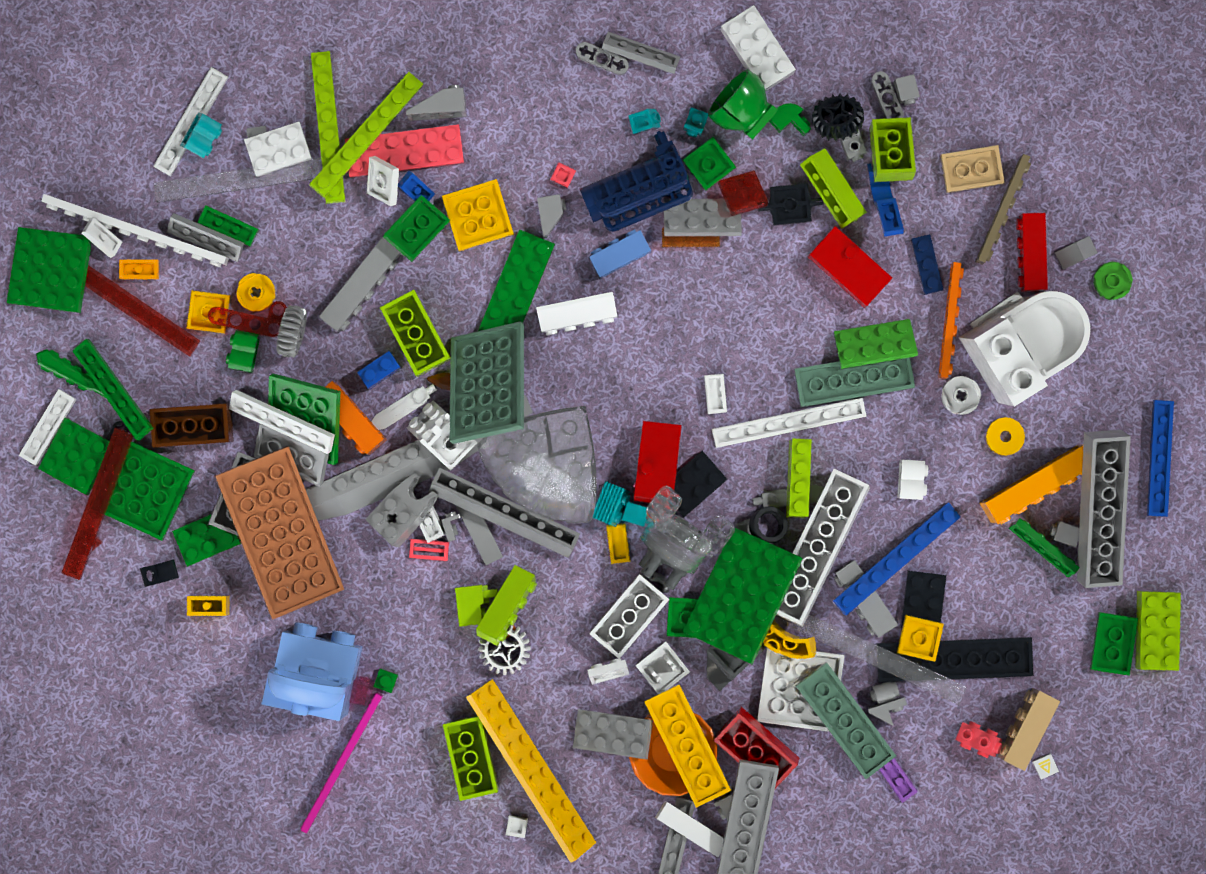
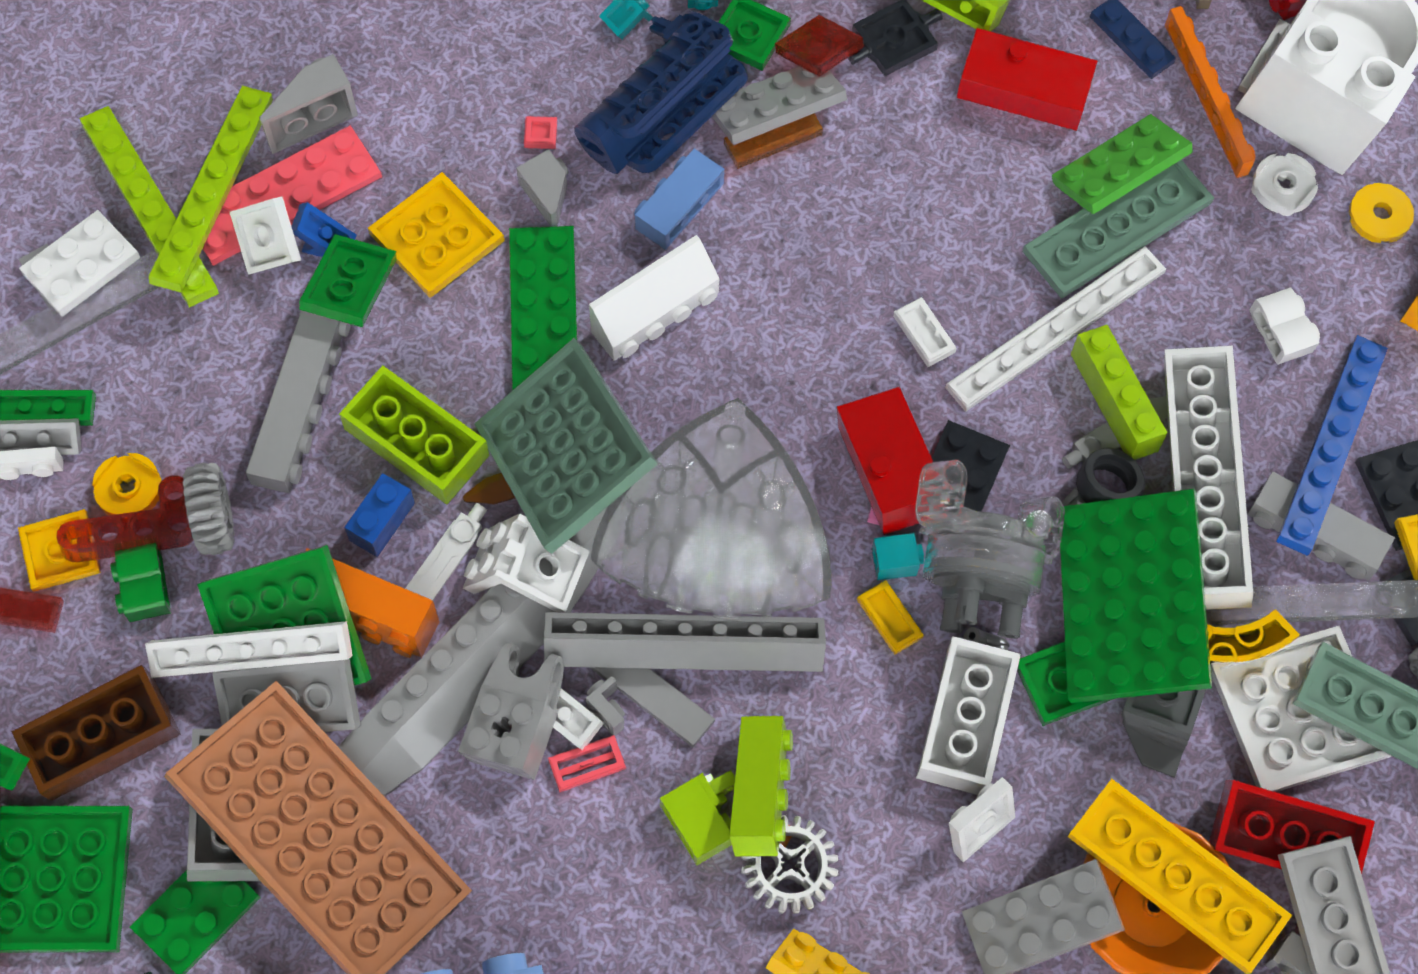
camera: 25 degrees left, 20 degrees down
teal brick [591,481,630,527] -> none
white plate [636,641,690,694] -> none

